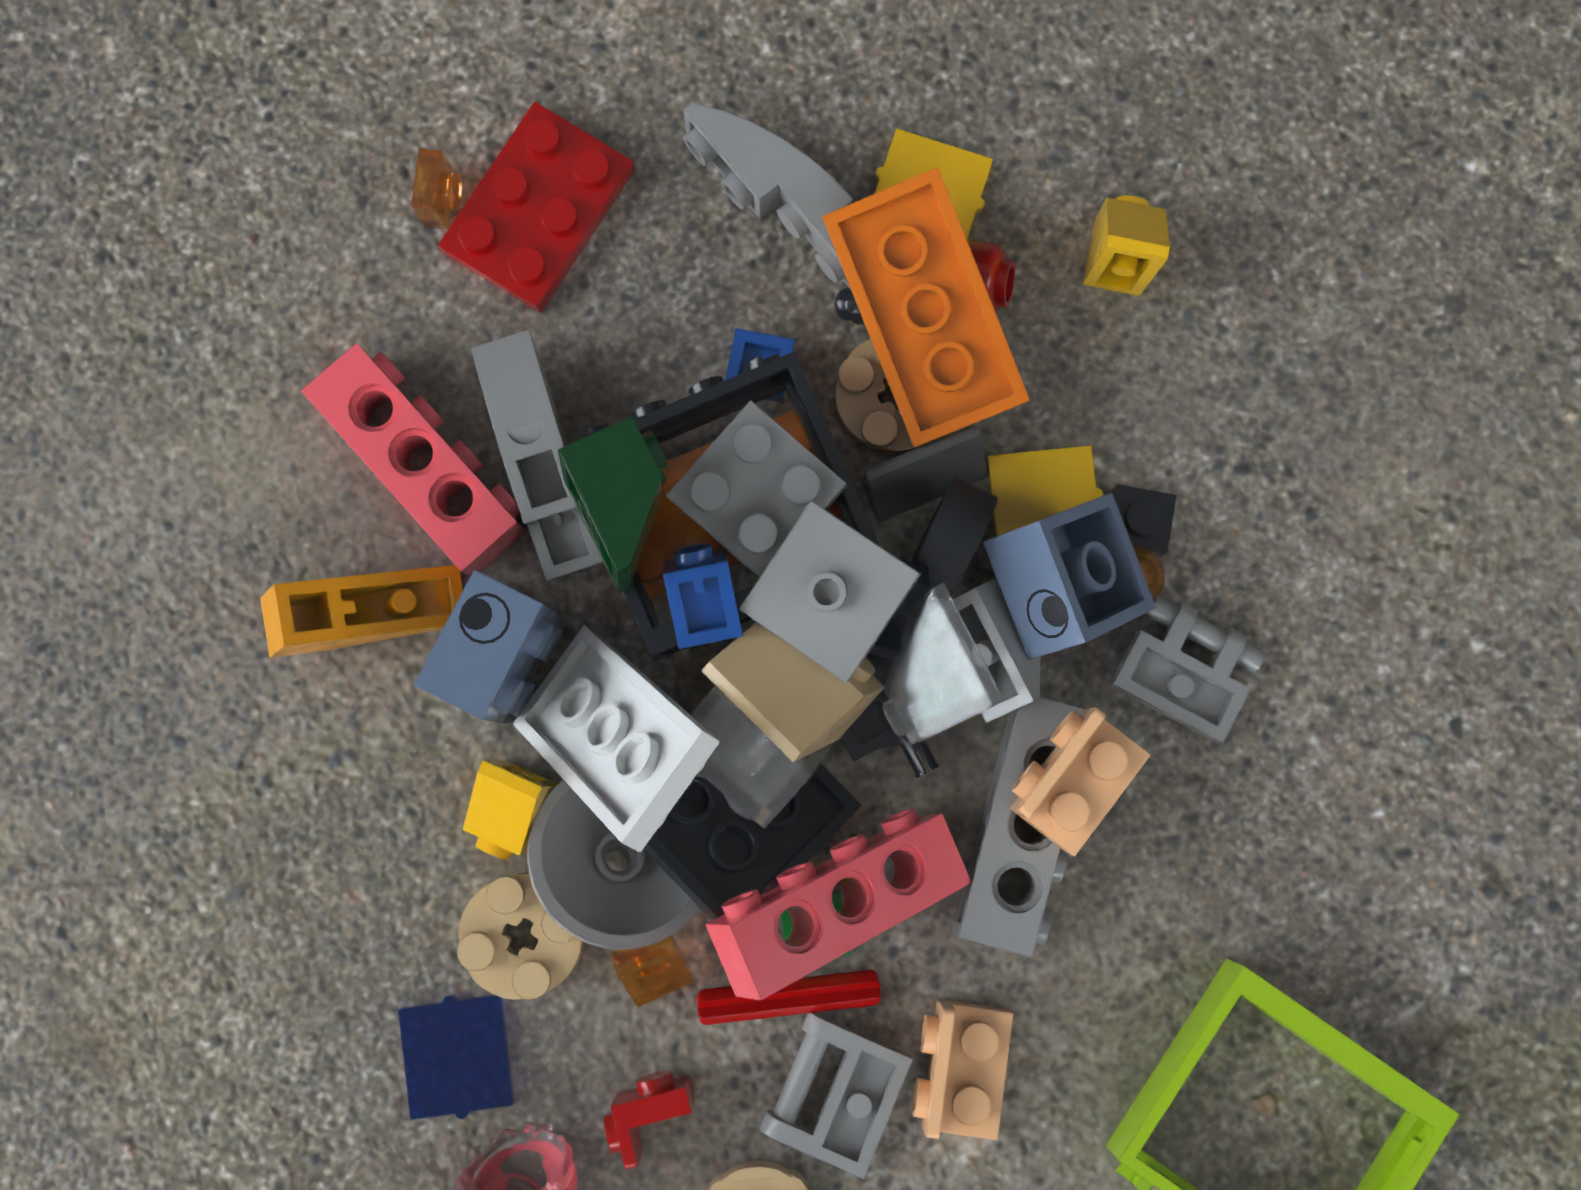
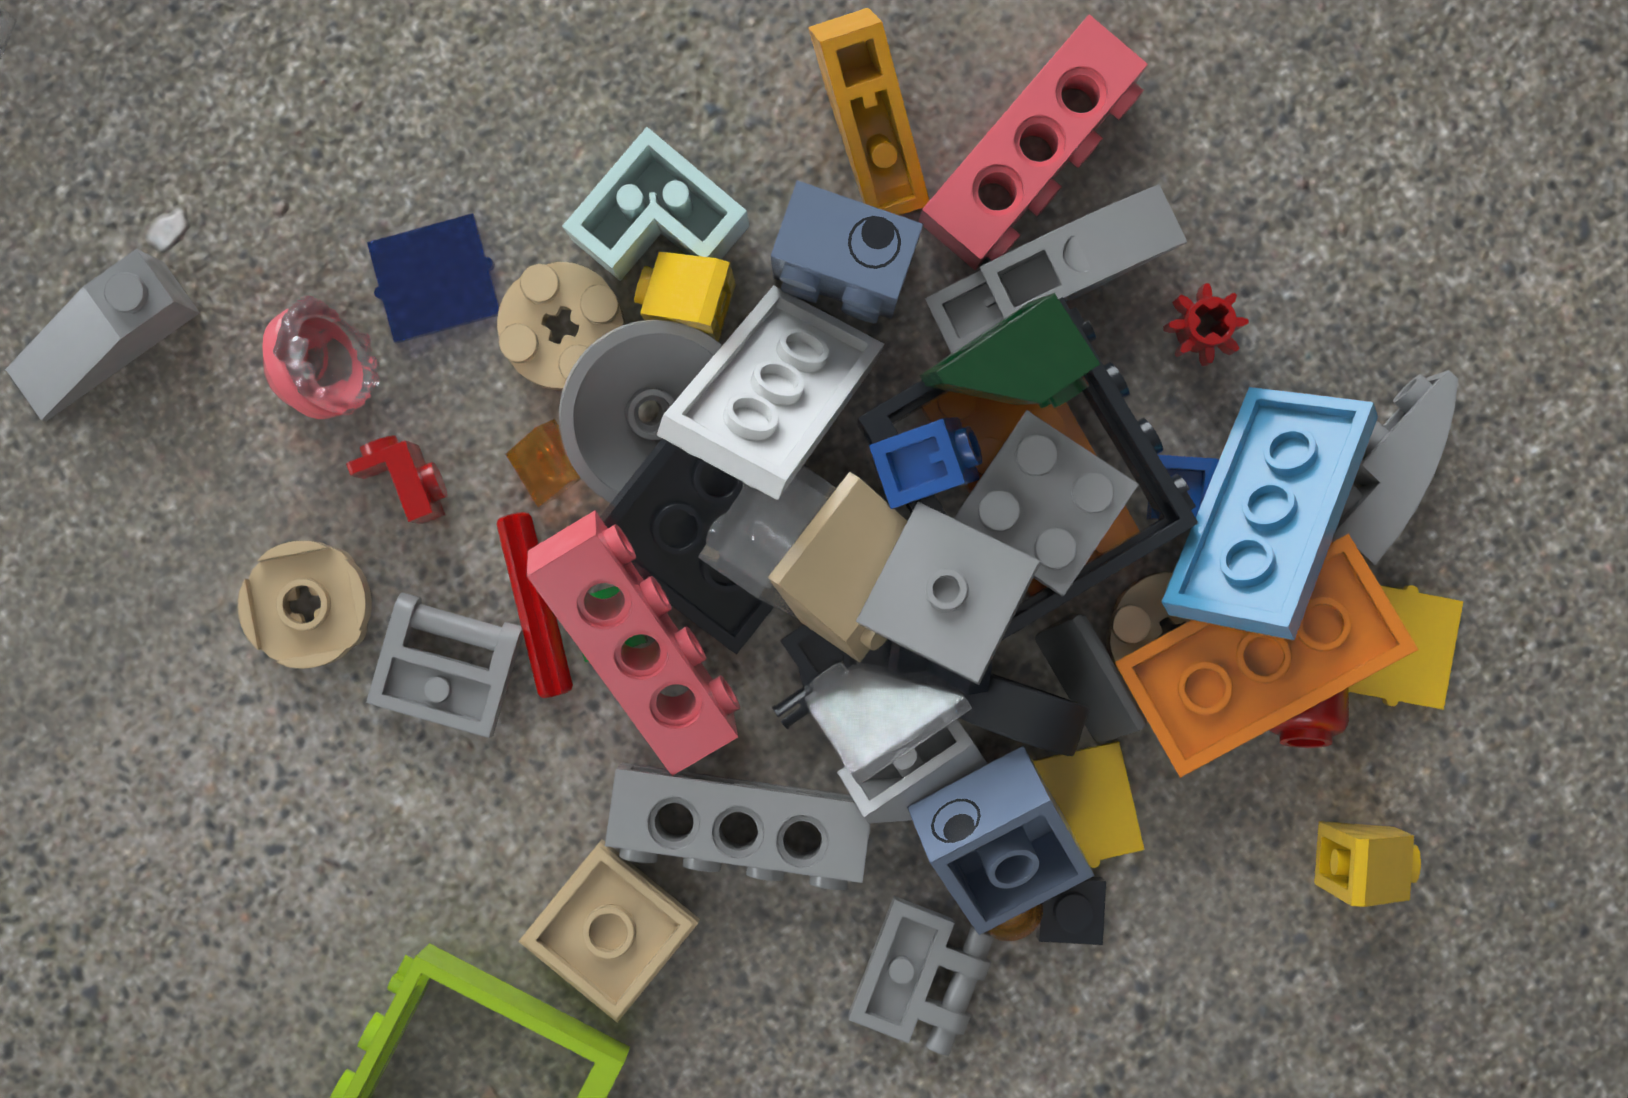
camera: 85 degrees right, 5 degrees up
clear orange plate [411,149,461,229] -> none
red plate [437,101,635,314] -> none
light nougat bracket [912,999,1013,1140] -> none
light nougat bracket [1010,707,1151,857] -> none
none -> tan plate [518,839,700,1023]
none -> light aqua brick [562,127,749,281]
none -> plate [1162,387,1378,640]
none -> red gear [1163,283,1249,366]

